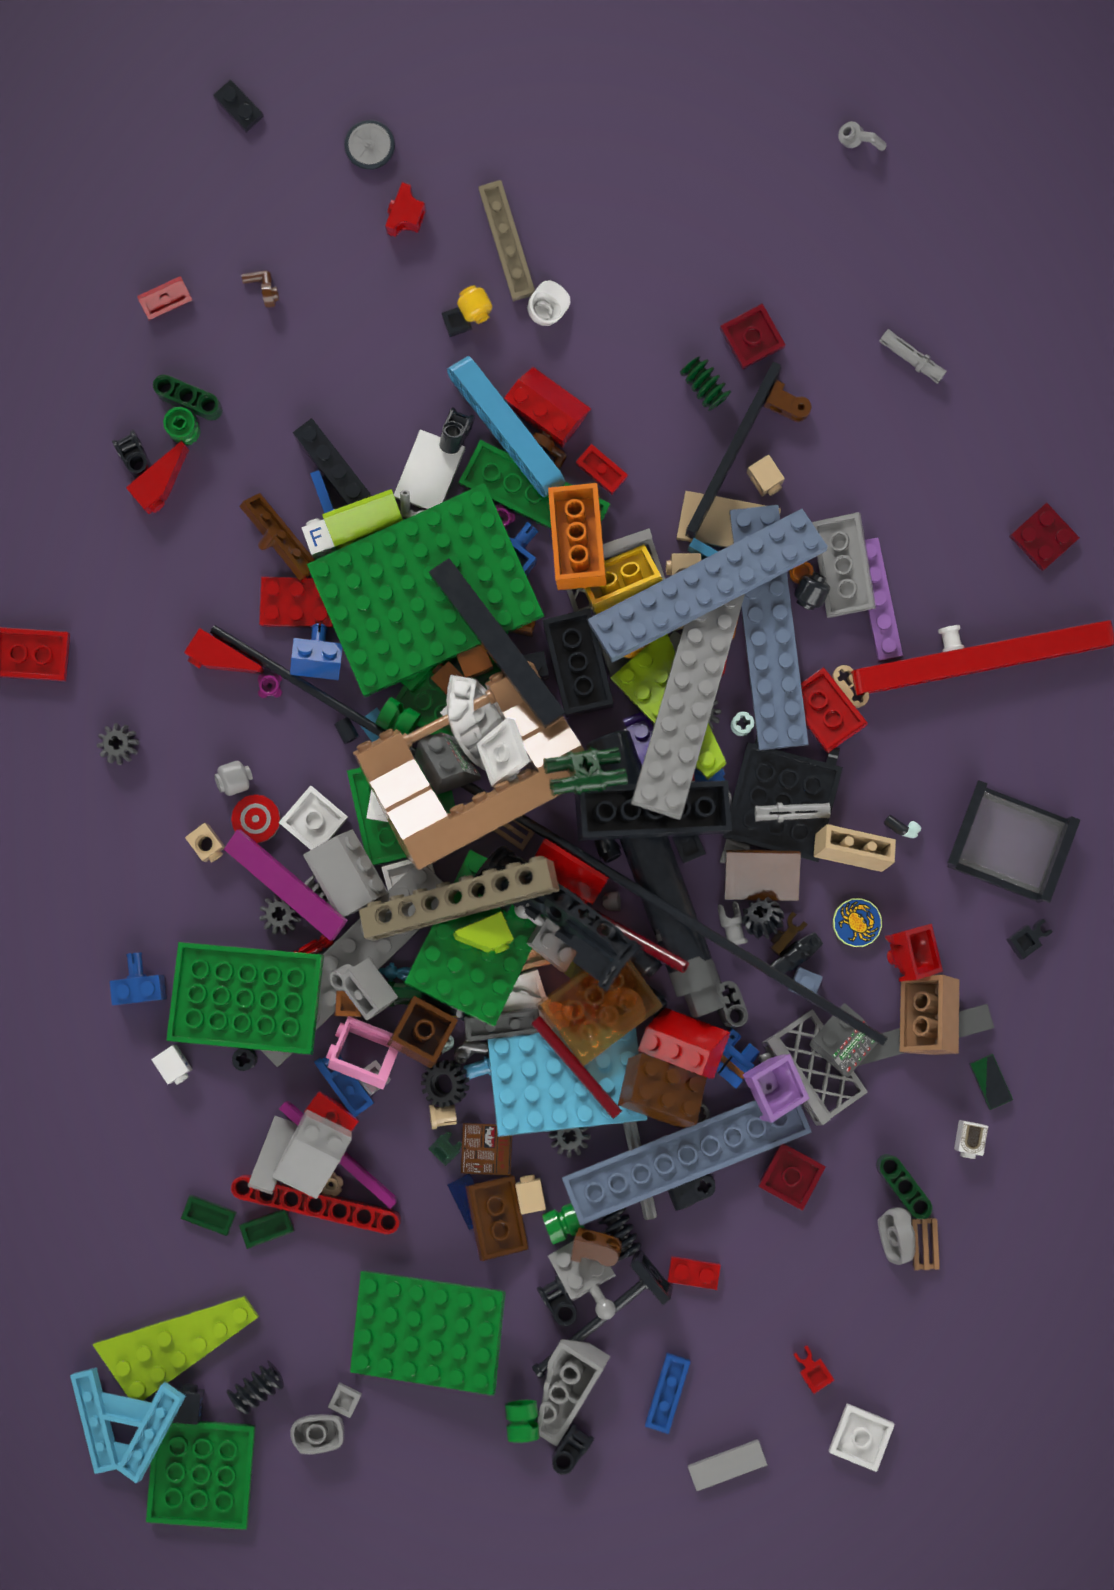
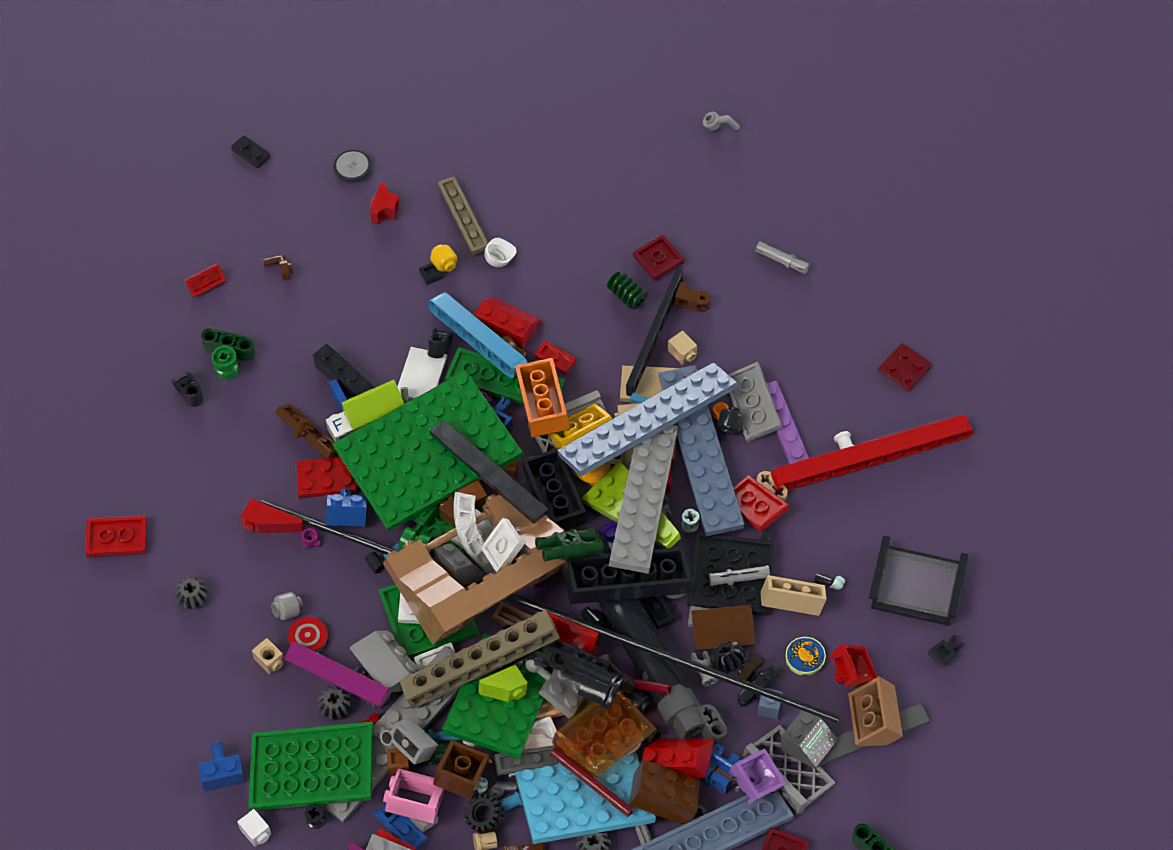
camera: 10 degrees left, 25 degrees down
red slope [126,441,189,514] -> none
white plate [279,785,349,850] -> none
brick [954,1120,988,1159] -> none
black tile [969,1054,1013,1110] -> none

